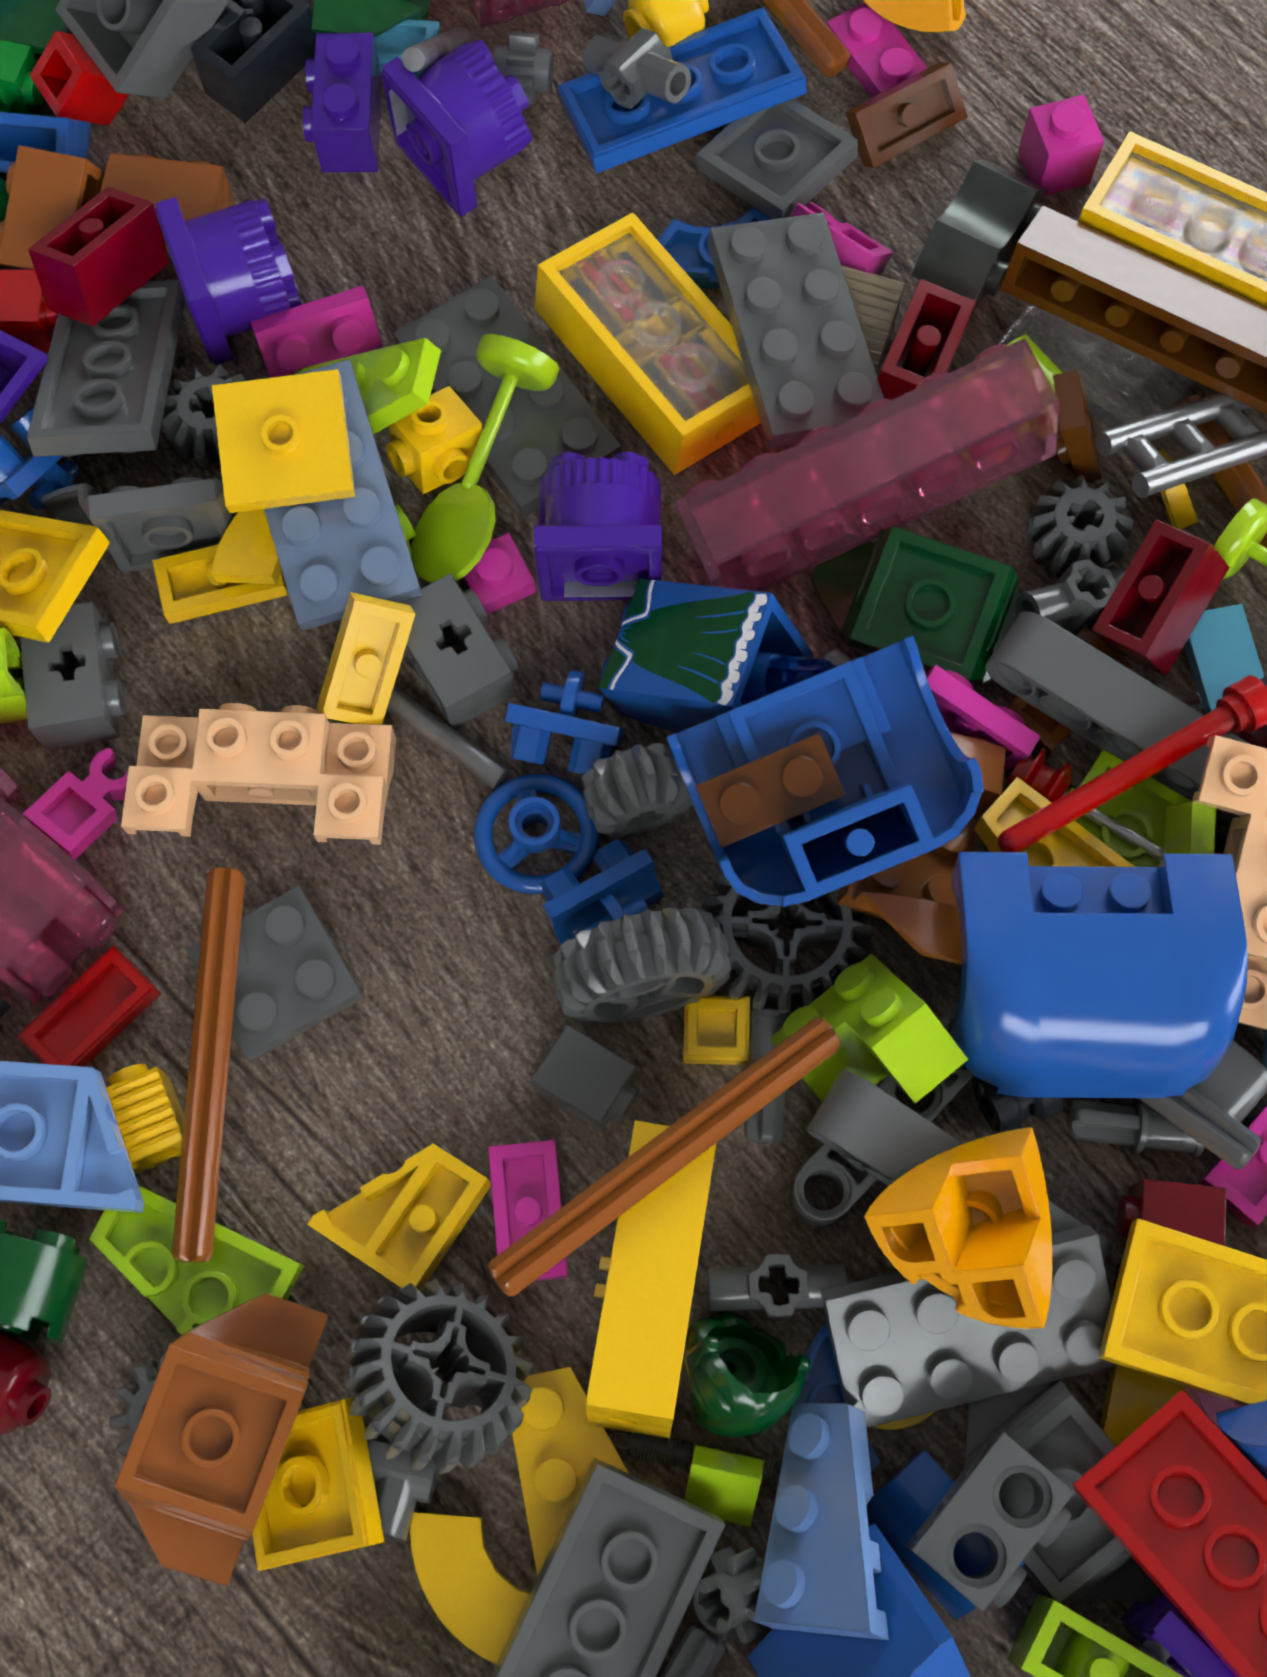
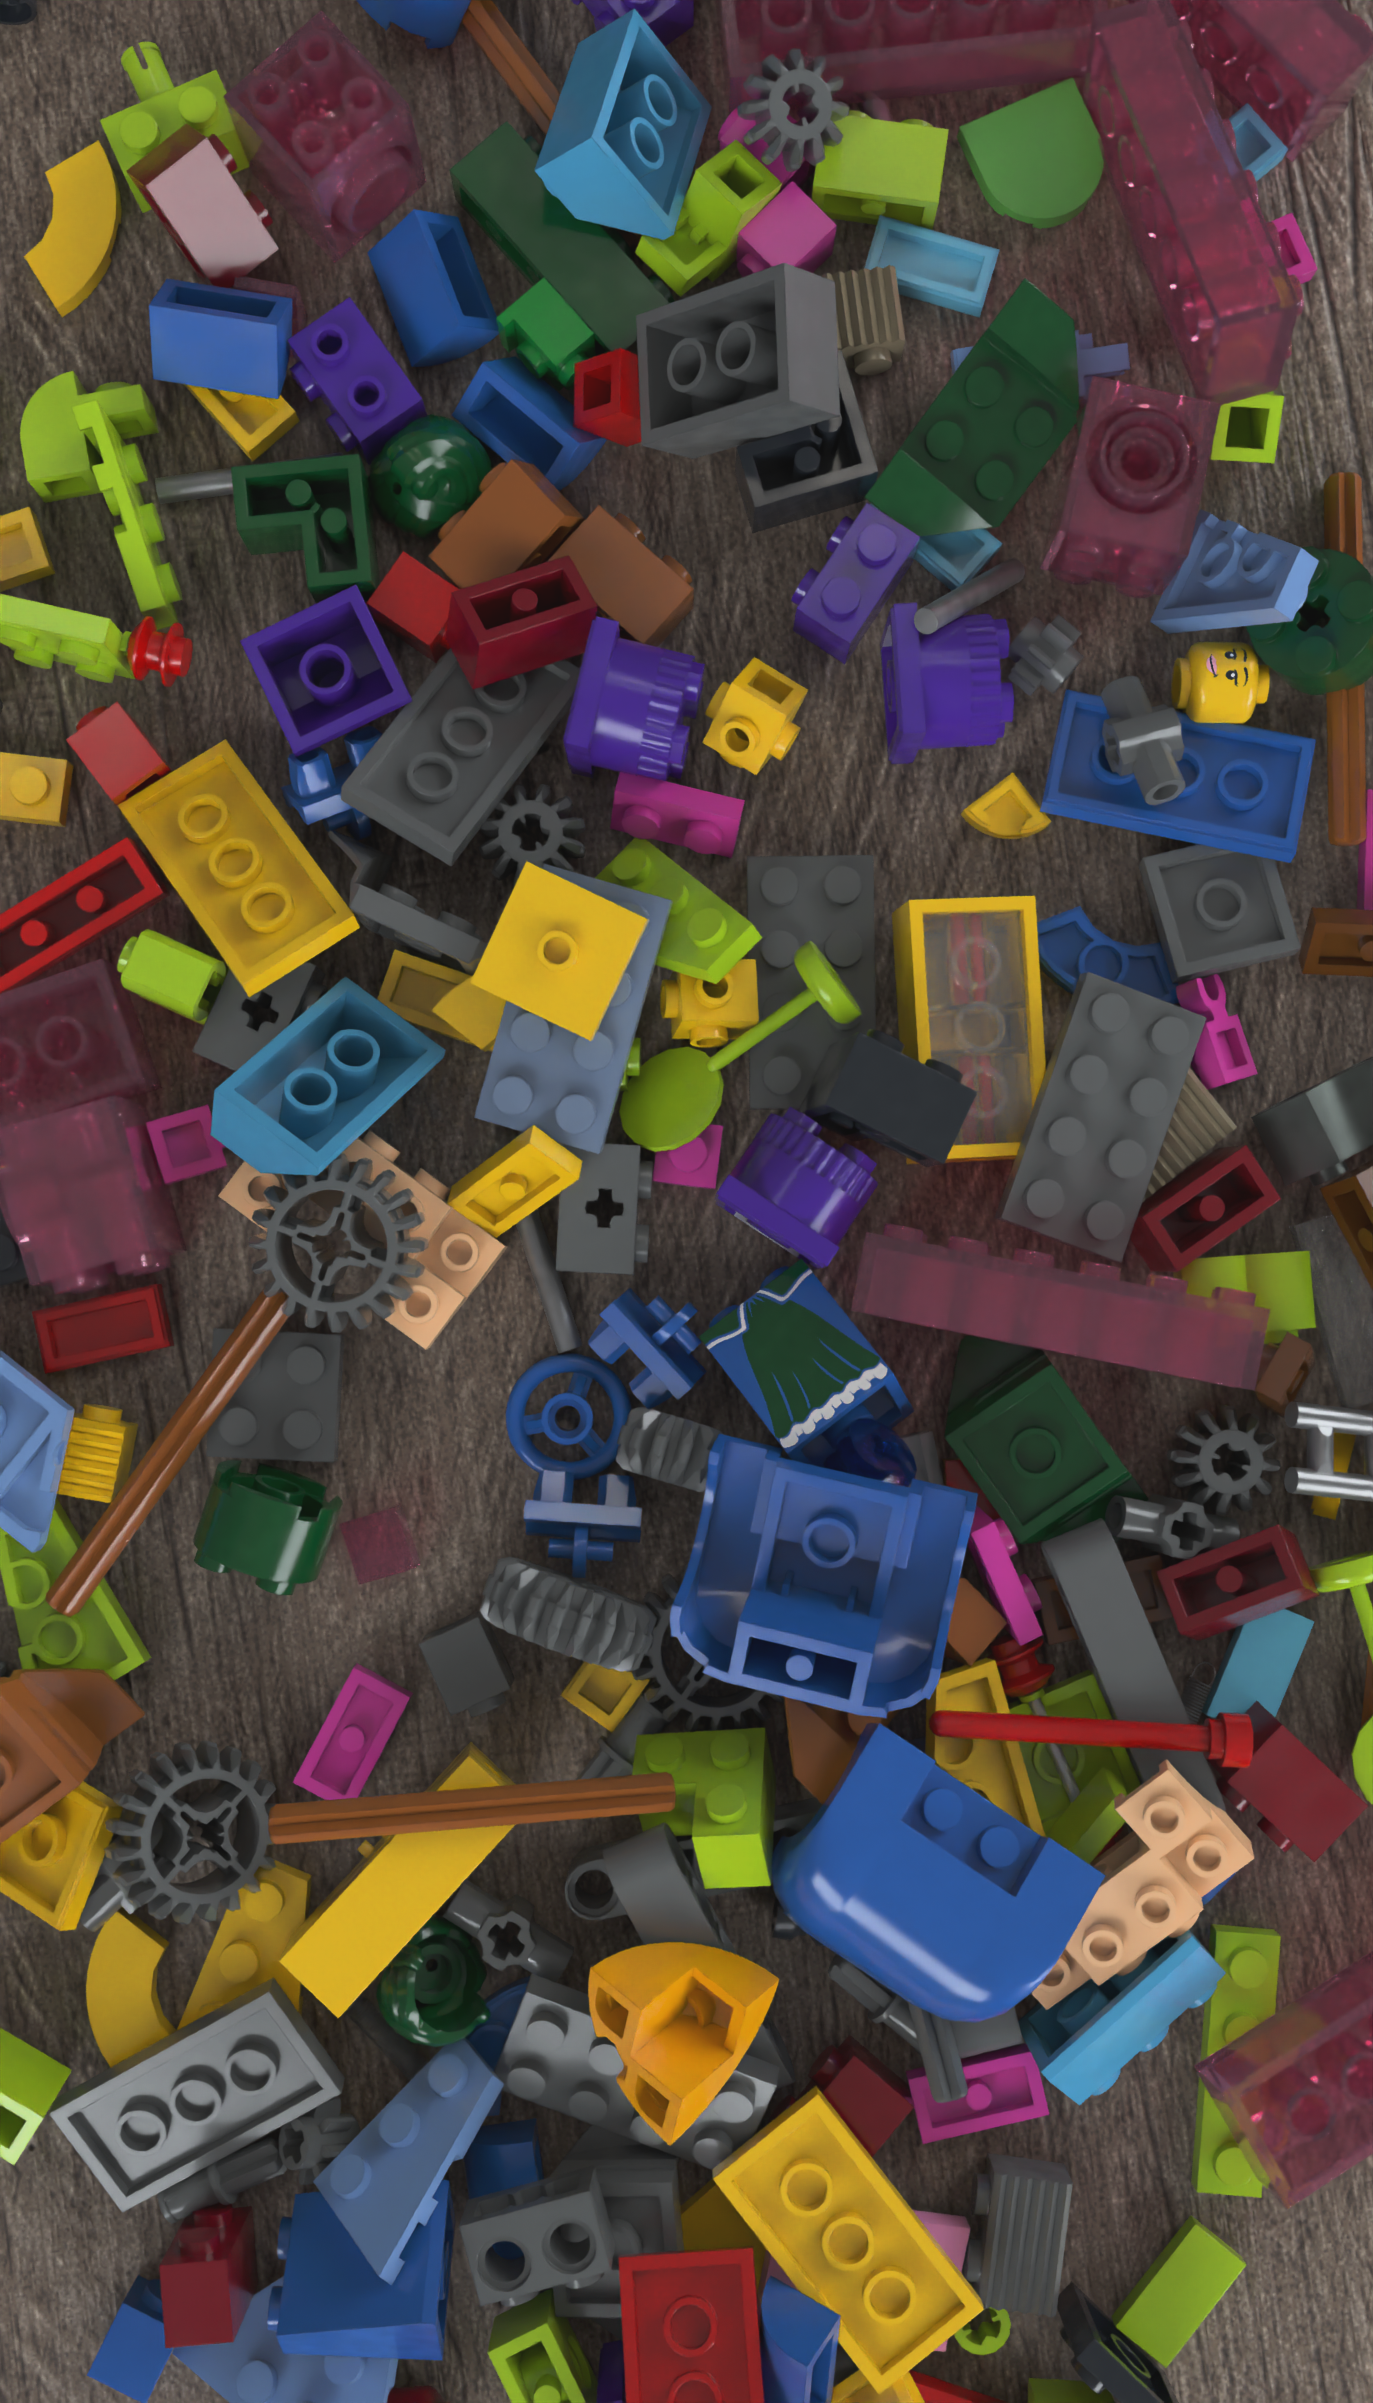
camera: 30 degrees right, 15 degrees up
yellow wing [307,1143,491,1291] -> none
lime tile [684,1445,764,1527] -> none
reddish brown plate [695,733,846,848] -> none
none -> dark green brick [193,1460,343,1595]
none -> dark azure slope [210,976,446,1176]
none -> dark grey gear [248,1154,428,1332]
none -> clear pink slope [339,1503,421,1585]
none -> yellow brick [702,657,808,775]
none -> black brick [799,1029,977,1167]
none -> yellow tile [961,772,1051,839]

